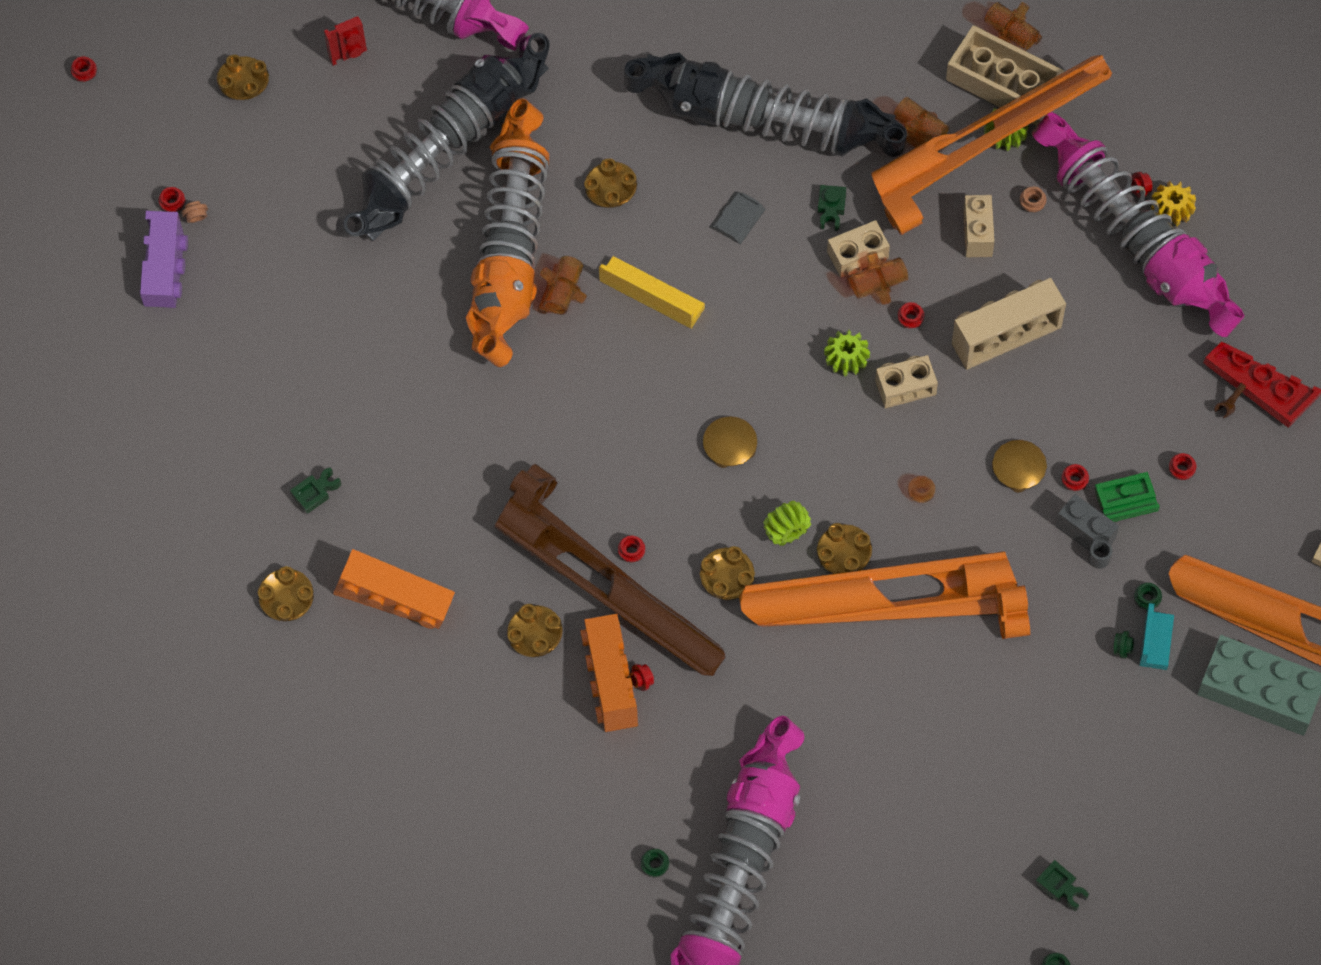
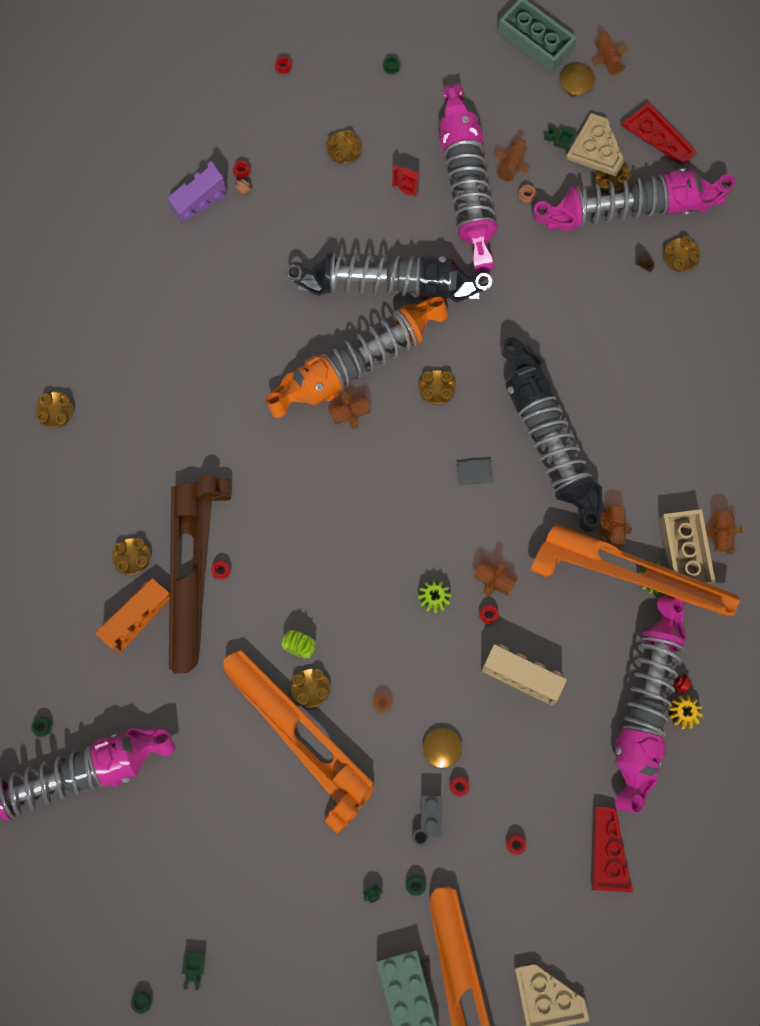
camera: 50 degrees right, 10 degrees up
dark green plate [290,467,342,514] -> none
orange wedge [333,549,455,629] -> none
yellow panel [599,256,705,329] -> none
red plate [629,664,654,692] -> none
pearl gold dish [700,546,755,600] -> none
pearl gold dish [703,416,757,468] -> none
dark green plate [818,185,847,231] -> none
tan brick [827,220,890,278] -> none
tan brick [875,355,938,408] -> none
tan brick [963,195,994,257] -> none
nougat plate [1020,186,1046,212] -> none
green plate [1094,472,1160,522] -> none
teal panel [1139,603,1174,670] -> none
reddish brown hand [1214,382,1247,418] -> none

